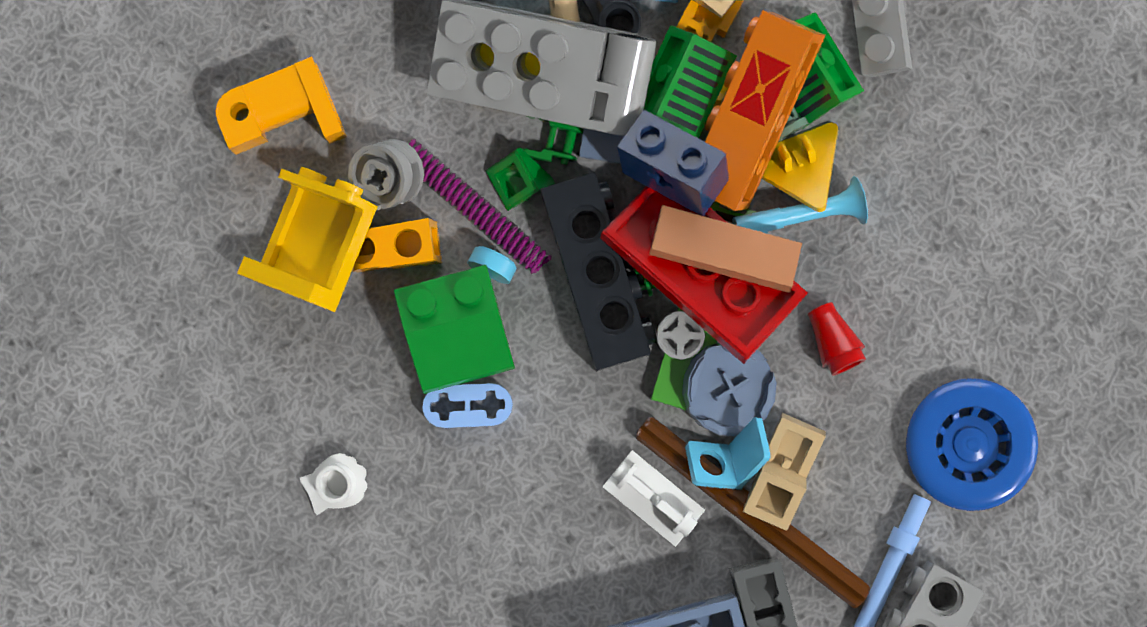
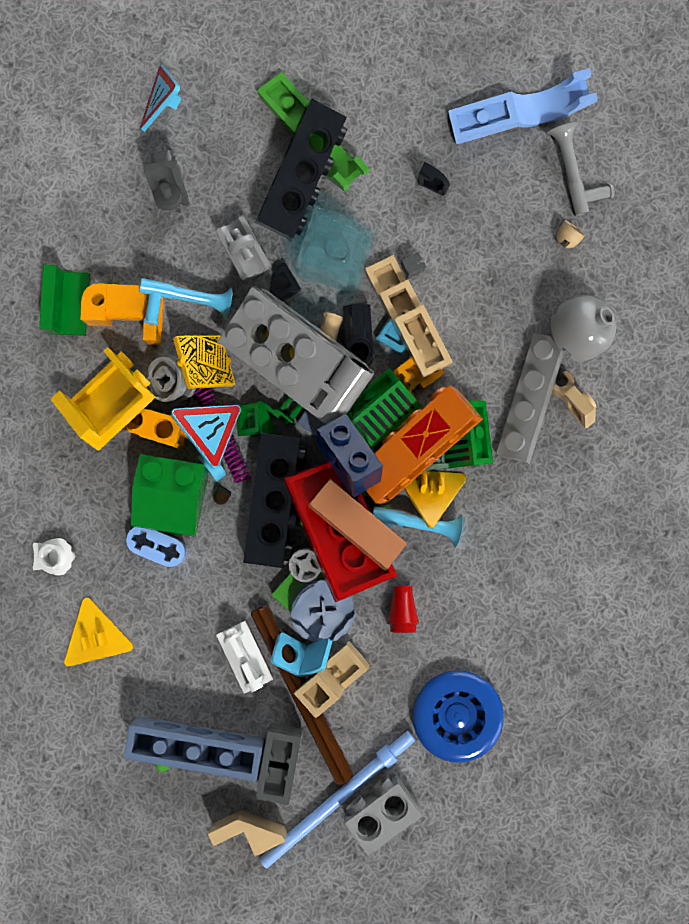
camera: 30 degrees right, 0 degrees up
none -> green panel [39,264,90,336]
none -> yellow piece [64,598,134,667]
none -> medium azure piece [139,278,232,326]
none -> piece [171,405,241,469]
none -> yellow piece [173,335,235,389]
none -> dark brown piece [213,486,231,505]

